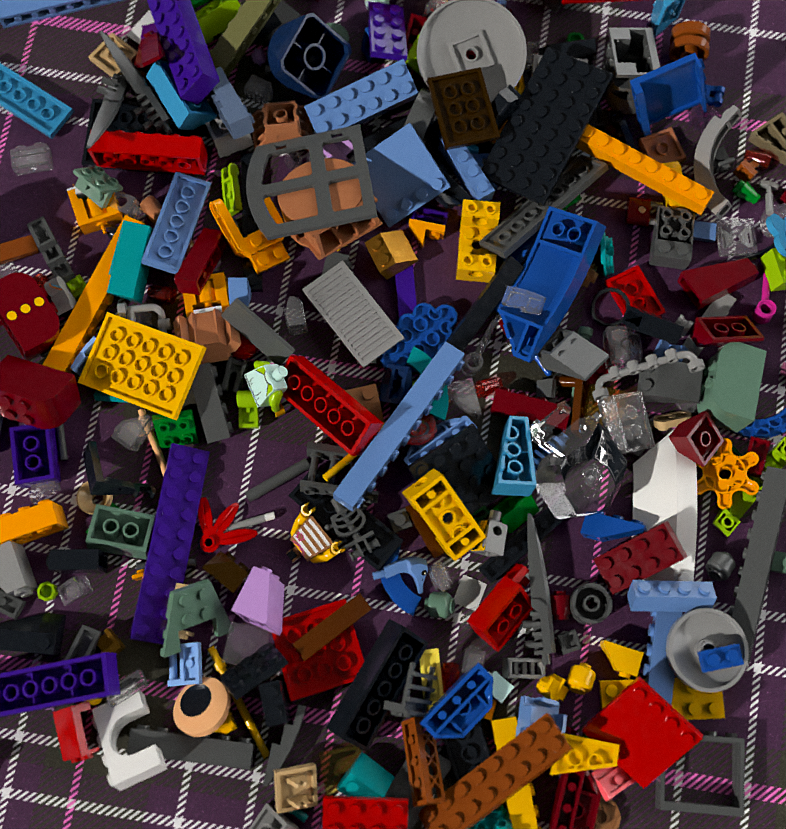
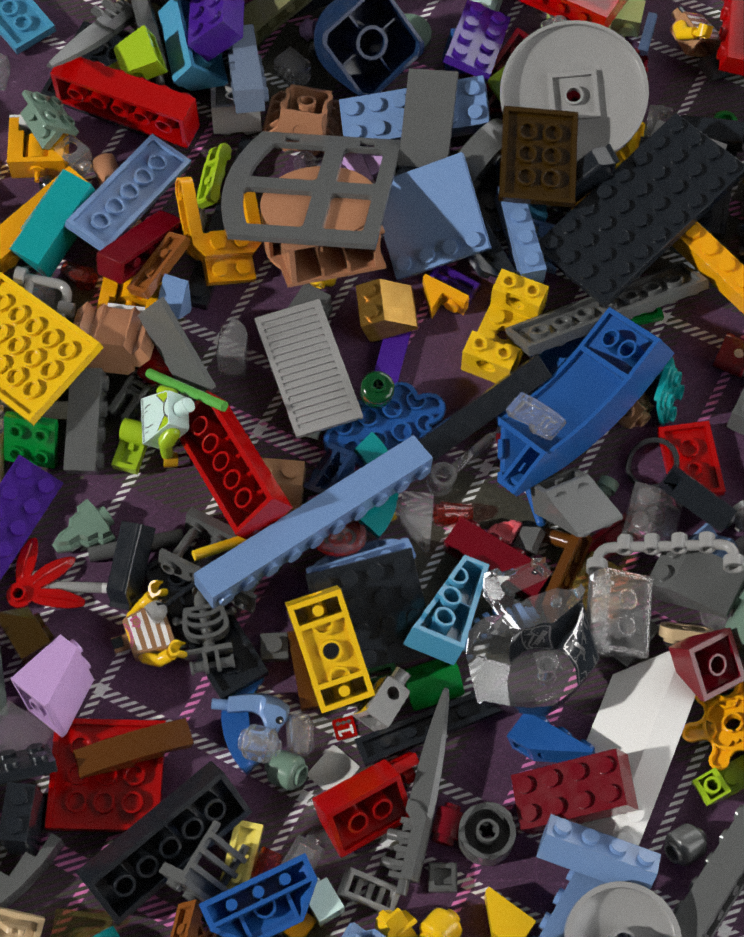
camera: 20 degrees right, 10 degrees down
none -> sand green rock [52,499,116,554]
none -> black piece [106,521,156,611]
none -> lime torso [107,25,168,80]
none -> dark orange plate [127,232,191,299]
none -> light grey hinge [144,581,196,625]
none -> bright green bar [145,368,228,412]
none -> clear head [238,724,282,764]
none -> red sticker [332,715,358,741]
none -> dark green head [360,371,394,408]
none -> dark grey tile [398,68,459,169]
none -> coral tile [487,520,523,546]

